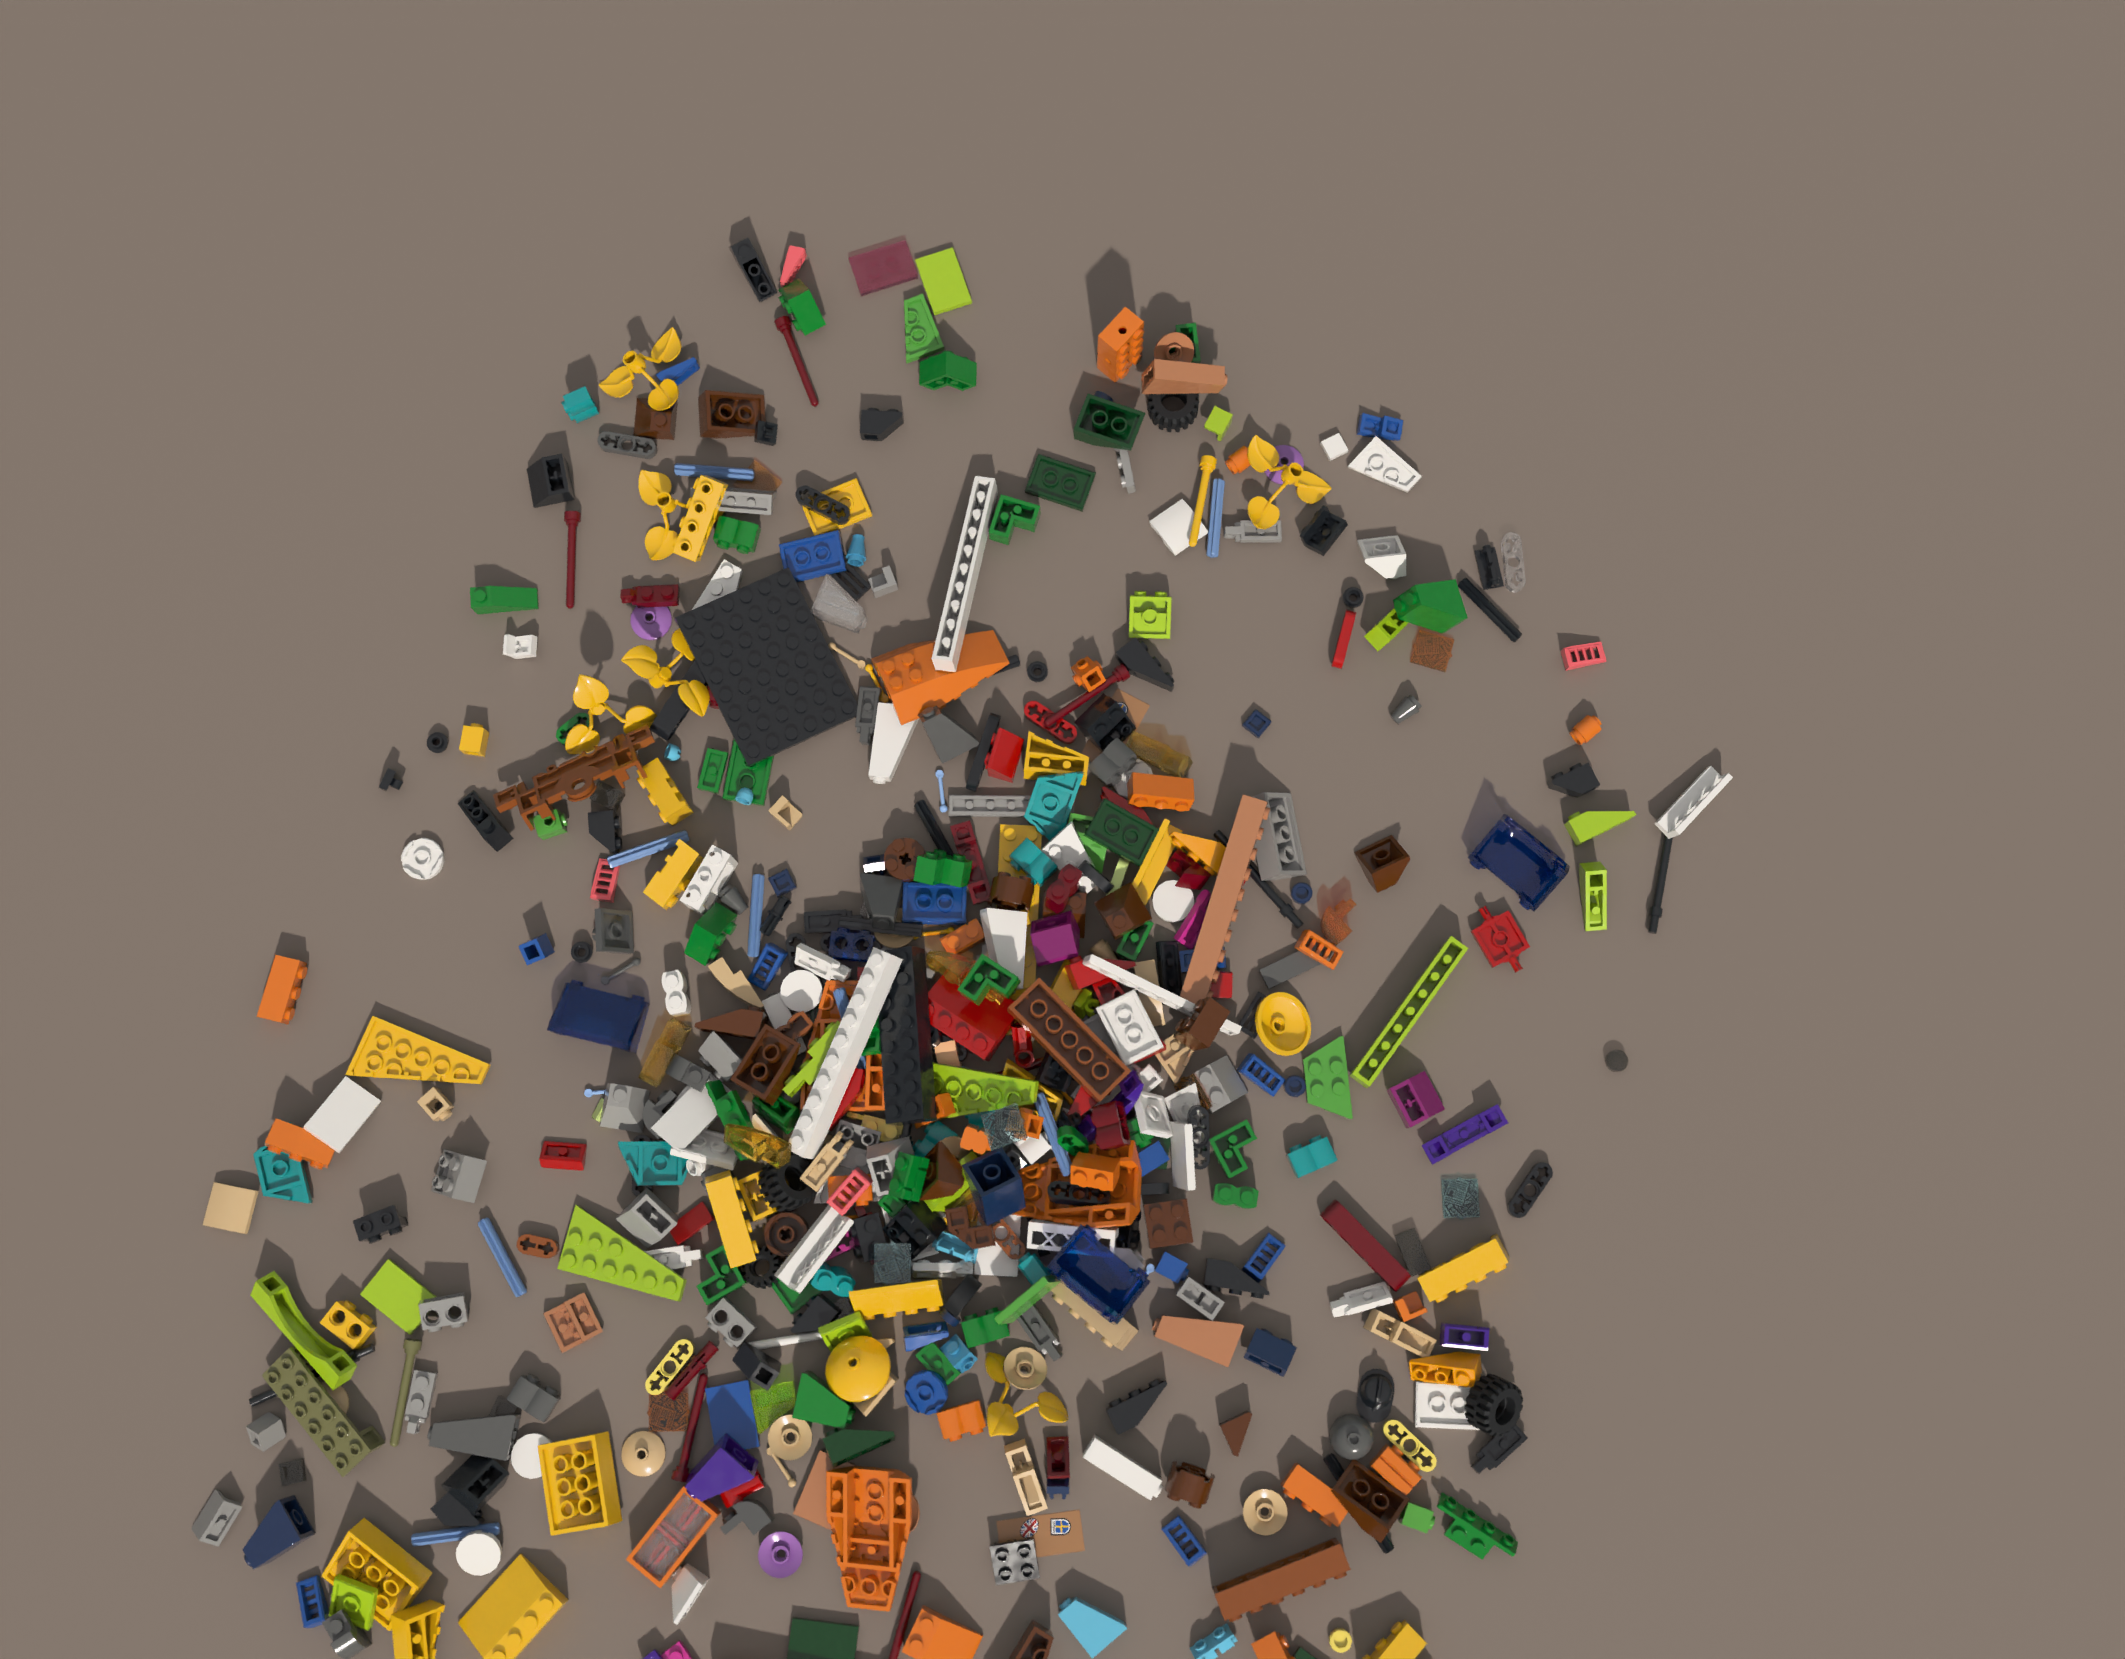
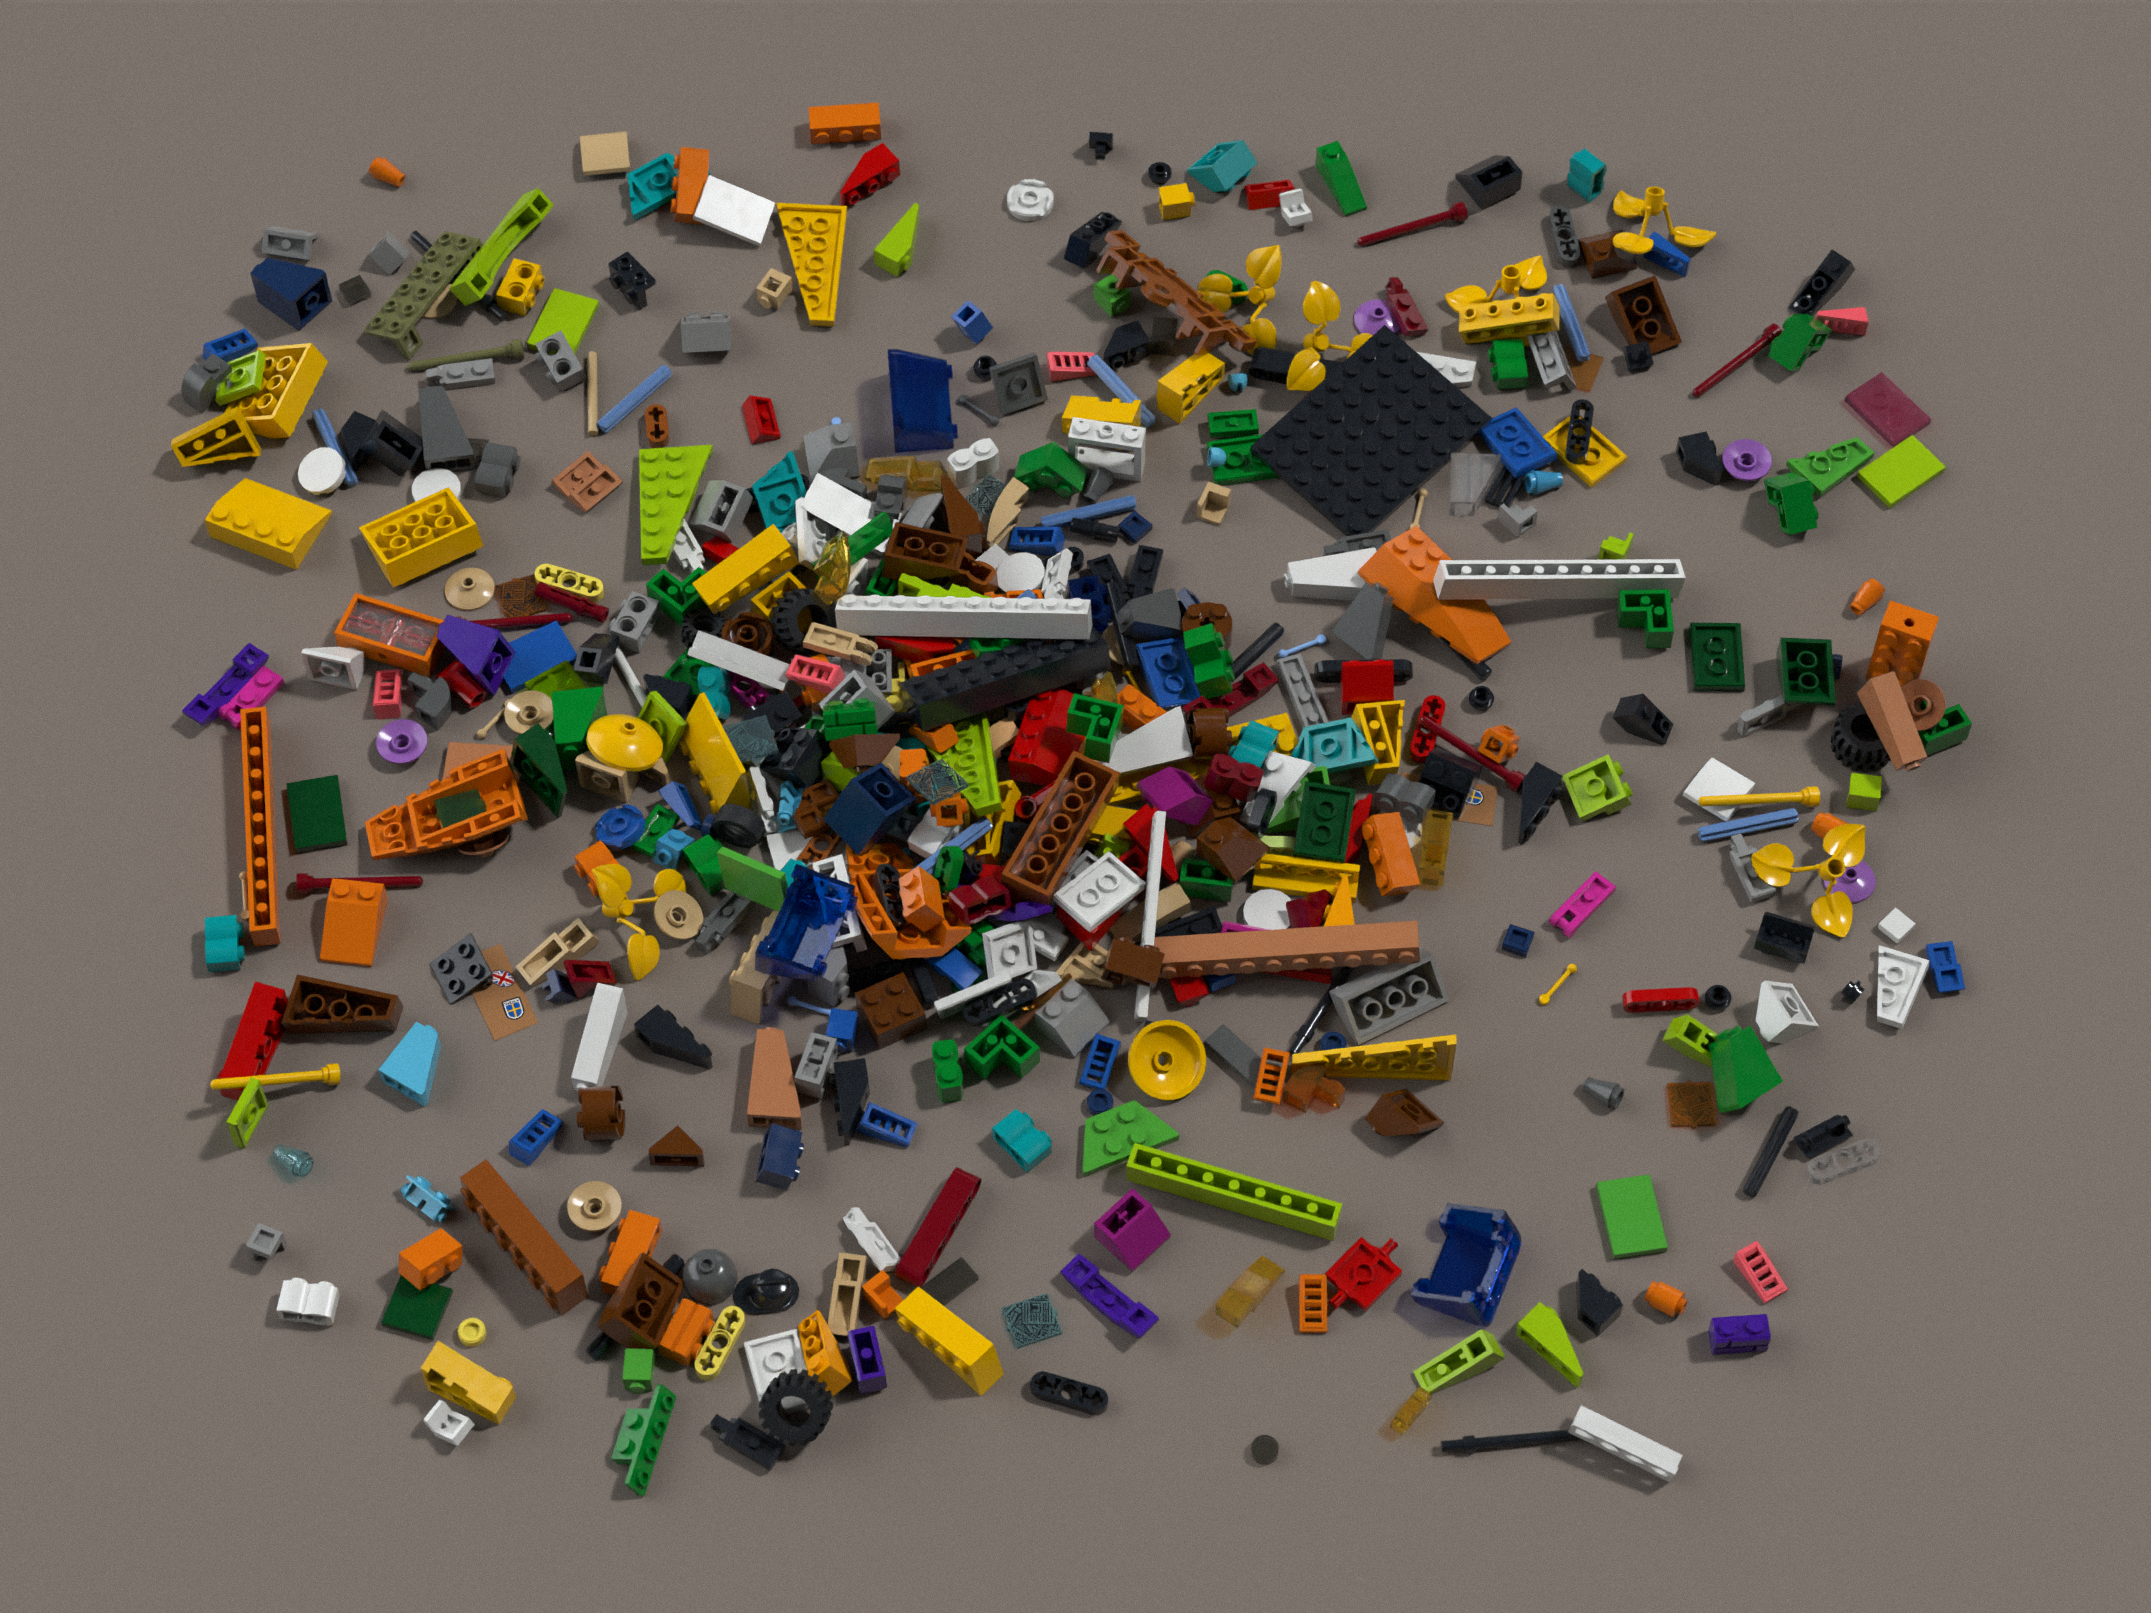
camera: 70 degrees right, 20 degrees down
none -> orange cone [369,157,406,187]
none -> coral slope [373,669,402,719]
none -> clear green piece [434,789,486,828]
none -> tan bar [587,351,598,436]
none -> red slope [840,143,900,207]
none -> lime slope [874,203,920,277]
none -> clear light blue piece [965,474,1006,519]
none -> black hinge [1128,545,1164,599]
none -> teal slope [1186,140,1258,193]
none -> clear yellow slope [1215,1255,1285,1328]
none -> red slope [1244,179,1295,210]
none -> yellow wing [1291,1034,1456,1081]
none -> orange slope [1298,1274,1327,1333]
none -> clear yellow beam [1390,1387,1432,1436]
none -> yellow hinge [1539,963,1577,1005]
none -> dark pink plate [1549,871,1616,938]
none -> bright green tile [1596,1174,1668,1259]
none -> lime panel [1598,532,1634,560]
none -> black slope [1613,693,1674,745]
none -> dark purple brick [1708,1314,1771,1355]
none -> medium lavender dish [1722,439,1772,481]
none -> black plate [1840,980,1865,1005]
none -> orange cone [1849,578,1885,616]

